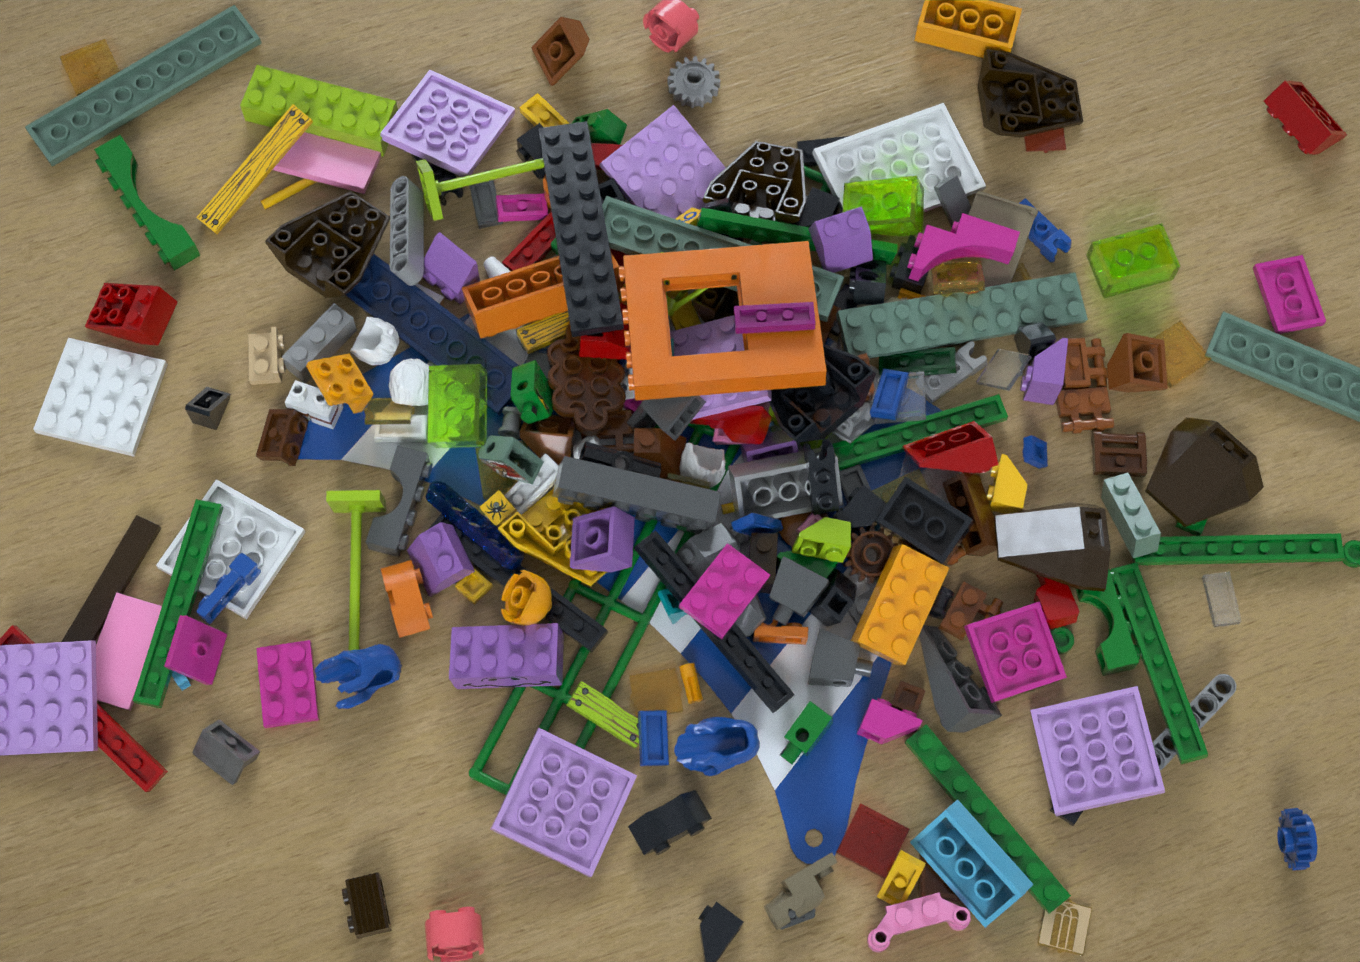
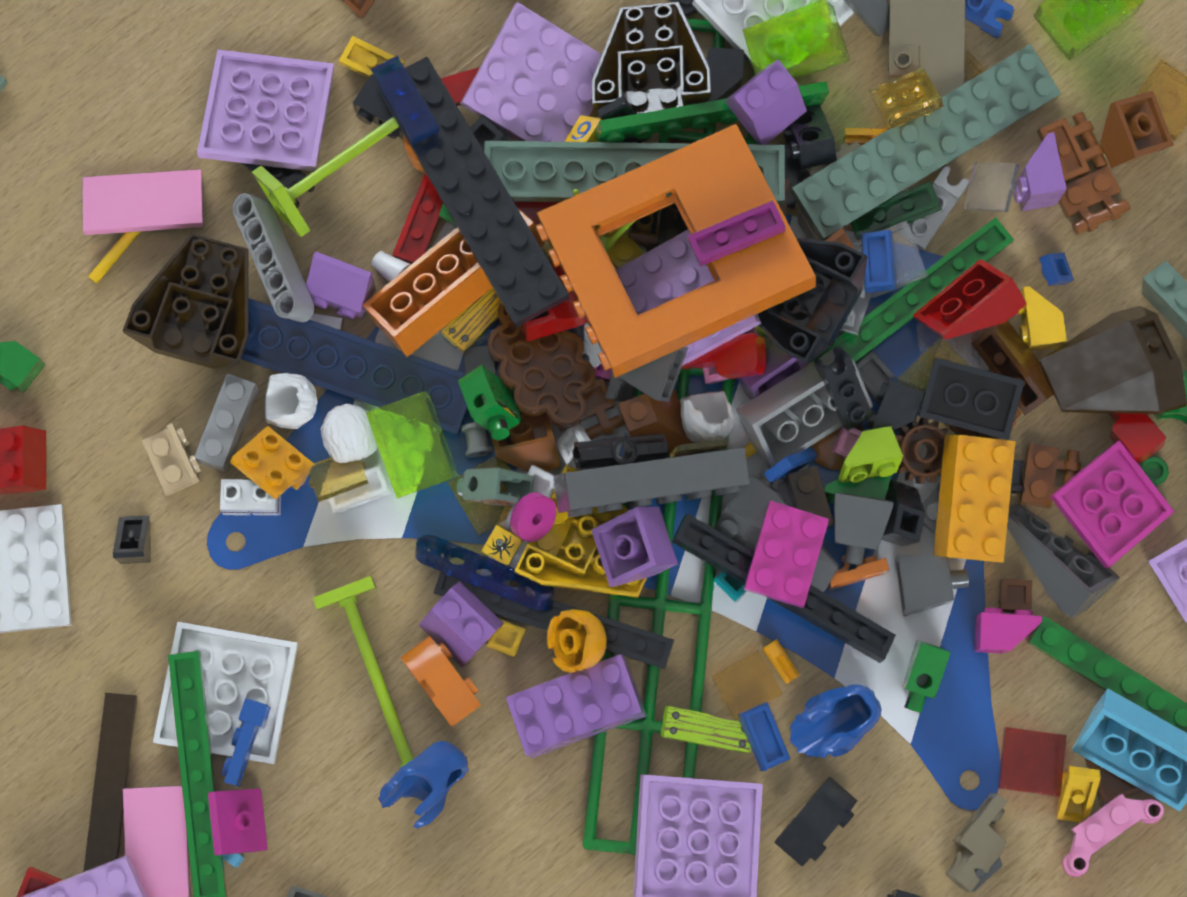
camera: 20 degrees left, 10 degrees up
yellow tile [196,104,313,235] -> none
lime brick [240,65,398,157] -> none
reddish brown bracket [256,409,308,466] -> none
dark pink plate [256,640,319,728] -> none
dark grey arch [366,445,432,557] -> none
dark grey tile [469,180,503,229] -> none
dark pink plate [495,193,548,222] -> none
green slope [572,109,627,145] -> none
black slope [889,234,929,295] -> none
dark pink arch [907,213,1020,281] -> none
black slope [1014,322,1056,365] -> none
reddish brown plate [1091,430,1147,477] -> none
none -> clear blue plate [371,55,440,145]
none -> dark pink piece [510,492,556,542]

